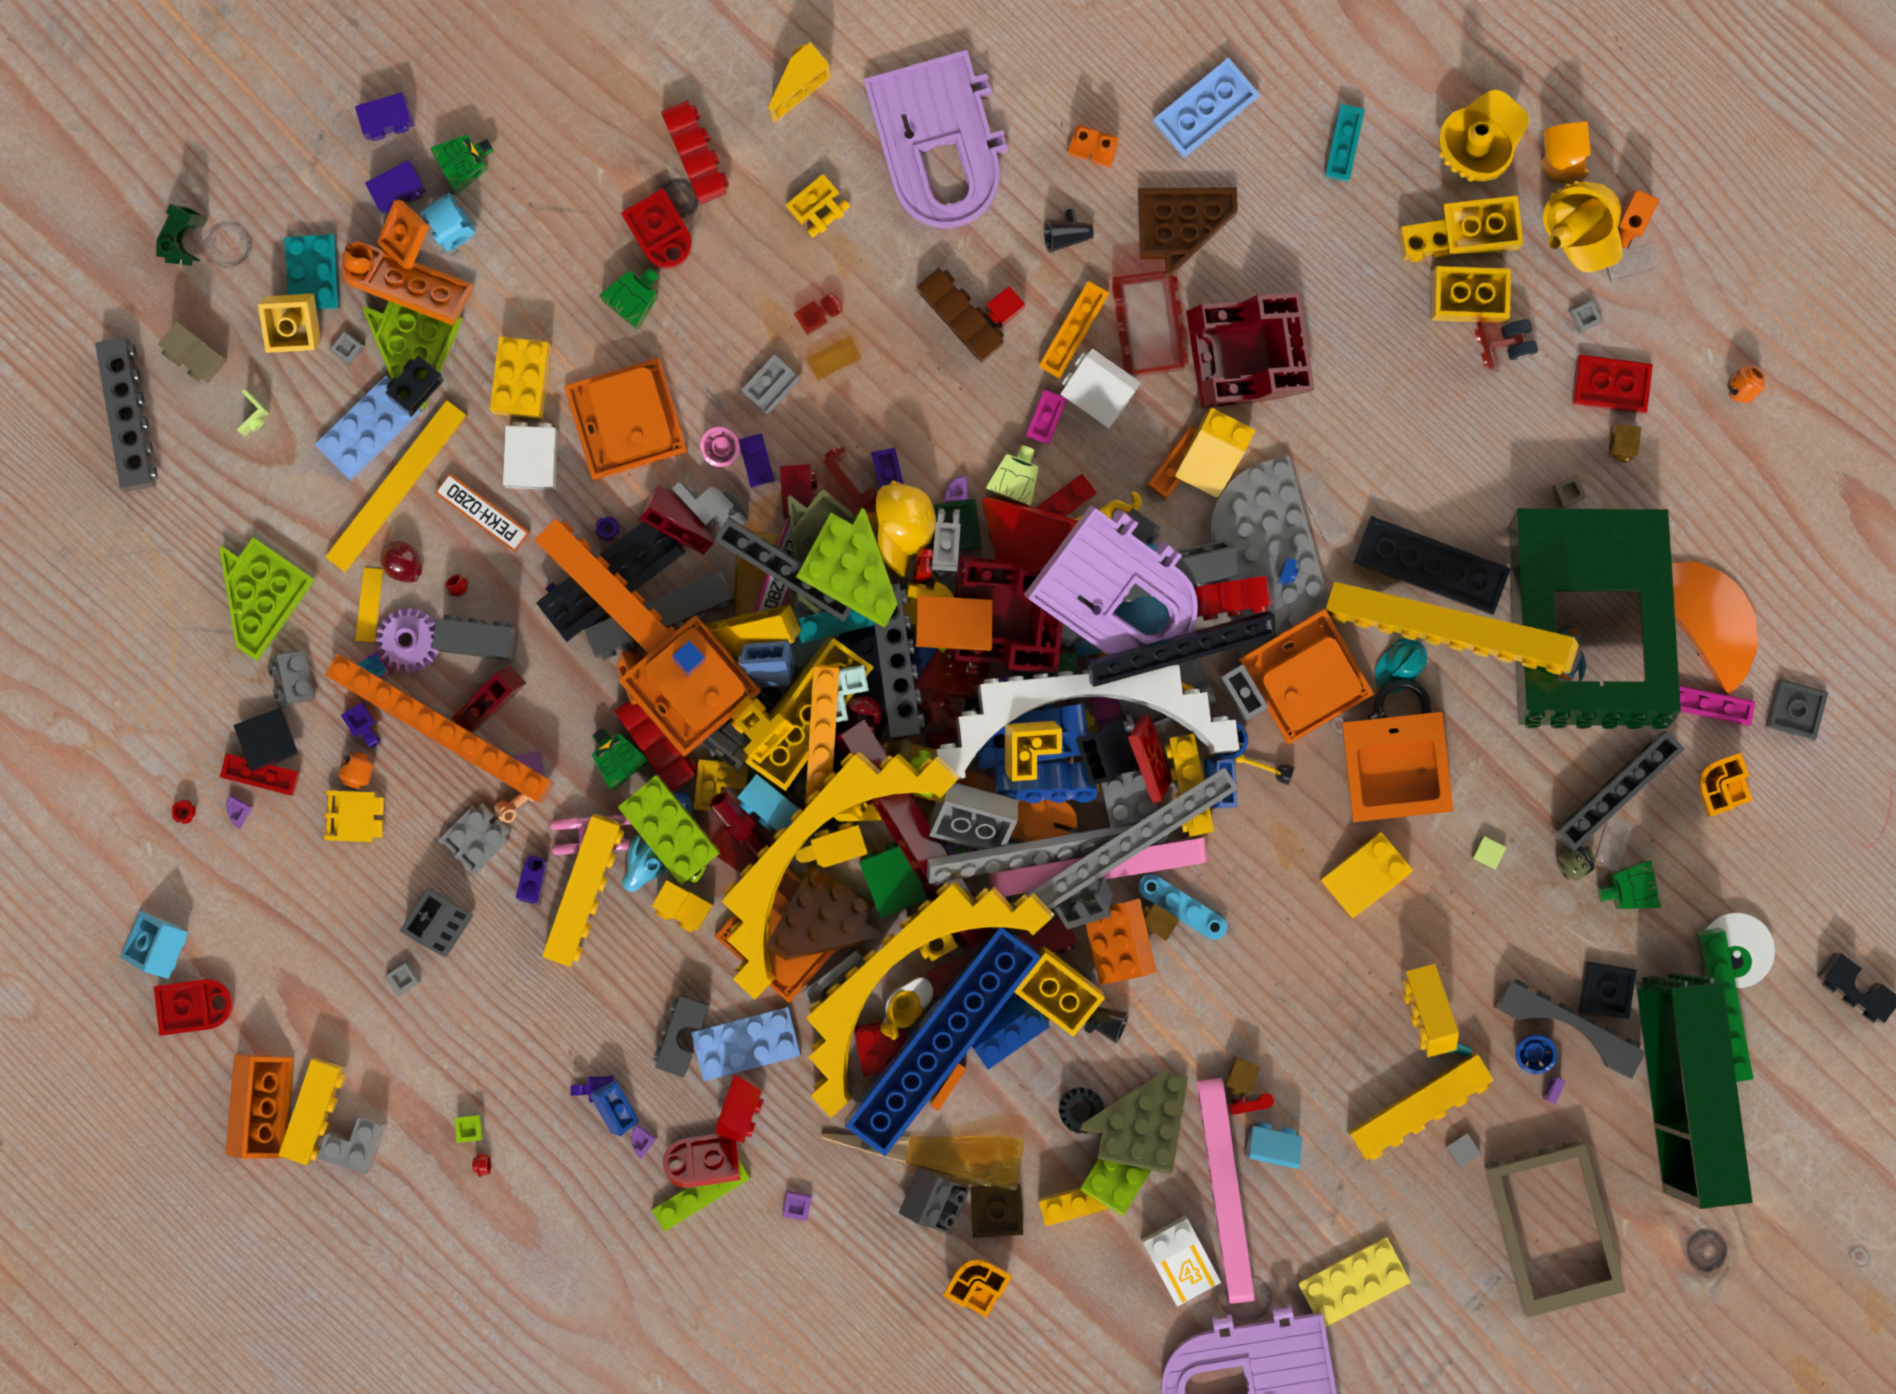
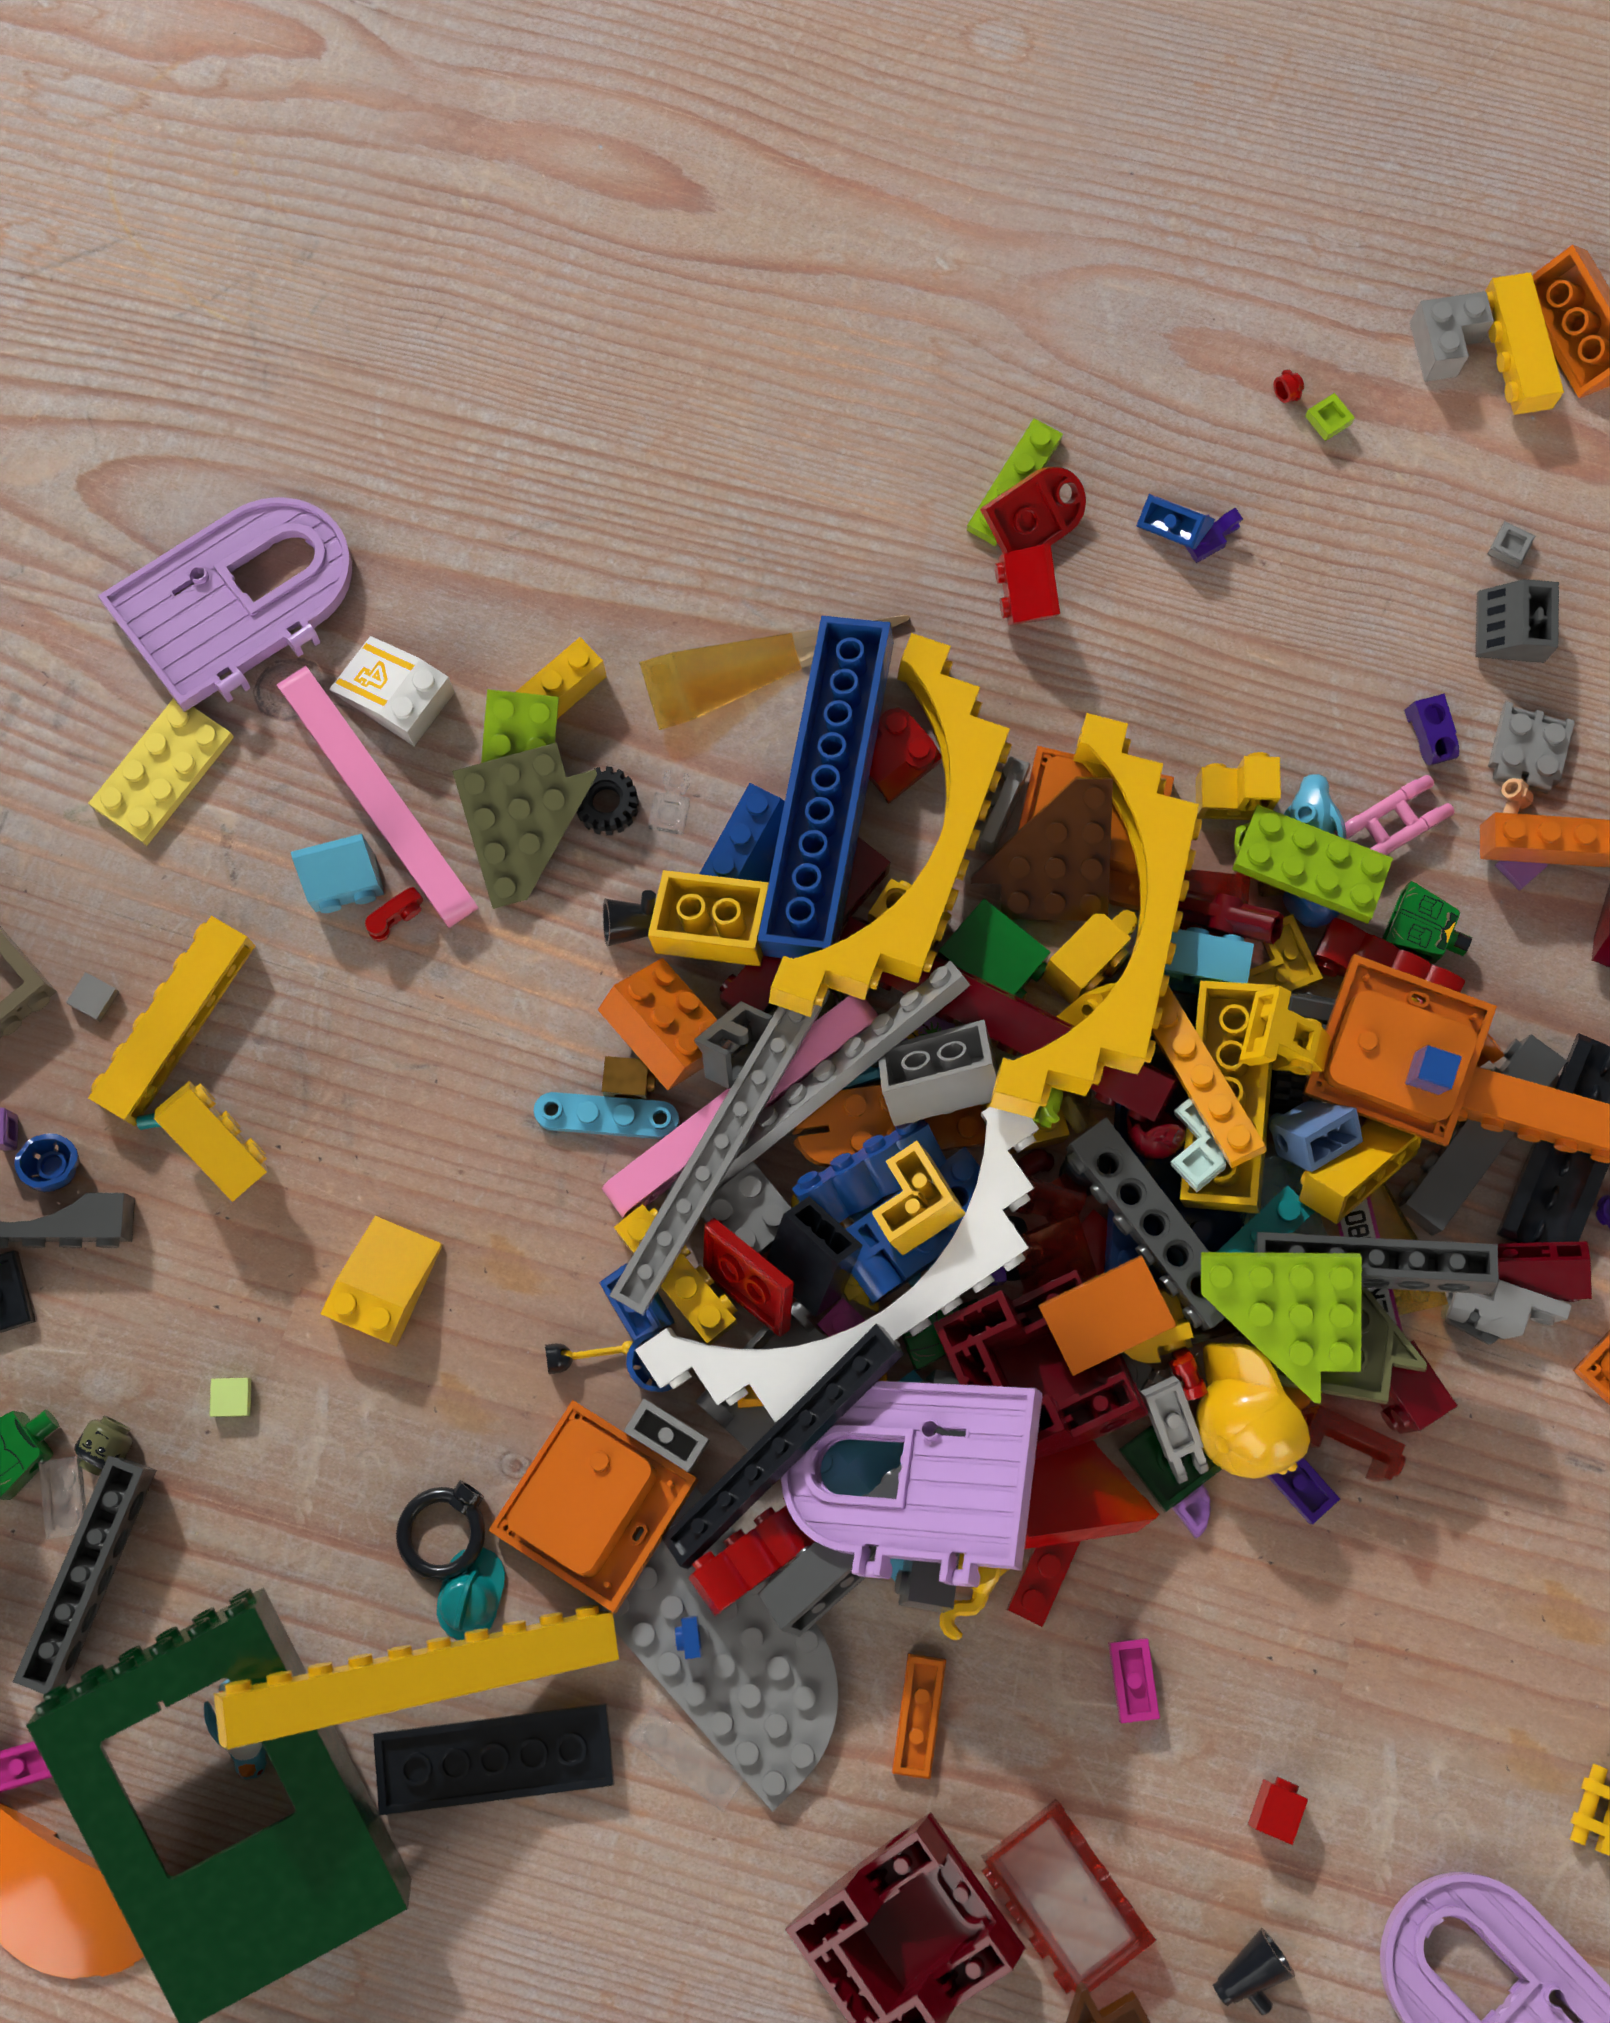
camera: 155 degrees right, 10 degrees down
yellow brick [542,813,625,967] -> none
medium lavender tile [632,1123,657,1159] -> none
dark grey arch [653,995,710,1077] -> none
light blue plate [691,1007,801,1081] -> none
bright pink helmet [700,427,740,467] -> none
dark purple plate [739,433,775,488] -> none
light grey plate [741,354,801,416] -> none
medium lavender tile [782,1191,812,1221] -> none
clear red plate [794,293,843,336] -> none
clear yellow tile [806,336,862,381] -> none
yellow hair [880,977,933,1040] -> none
dark grey slope [899,1167,970,1234] -> none
reddish brown brick [916,268,1004,364] -> none
orange plate [930,1062,966,1111] -> none
light orange brick [943,1259,1012,1318] -> none
dark brown plate [970,1183,1023,1238] -> none
yellowish green torso [986,445,1039,506] -> none
light orange plate [1038,281,1109,379] -> none
white brick [1061,349,1141,428] -> none
yellow slope [1174,408,1255,499] -> none
pearl gold brick [1224,1056,1261,1097] -> none
orange piece [1342,712,1454,822] -> none
dark tan plate [1552,475,1587,508] -> none

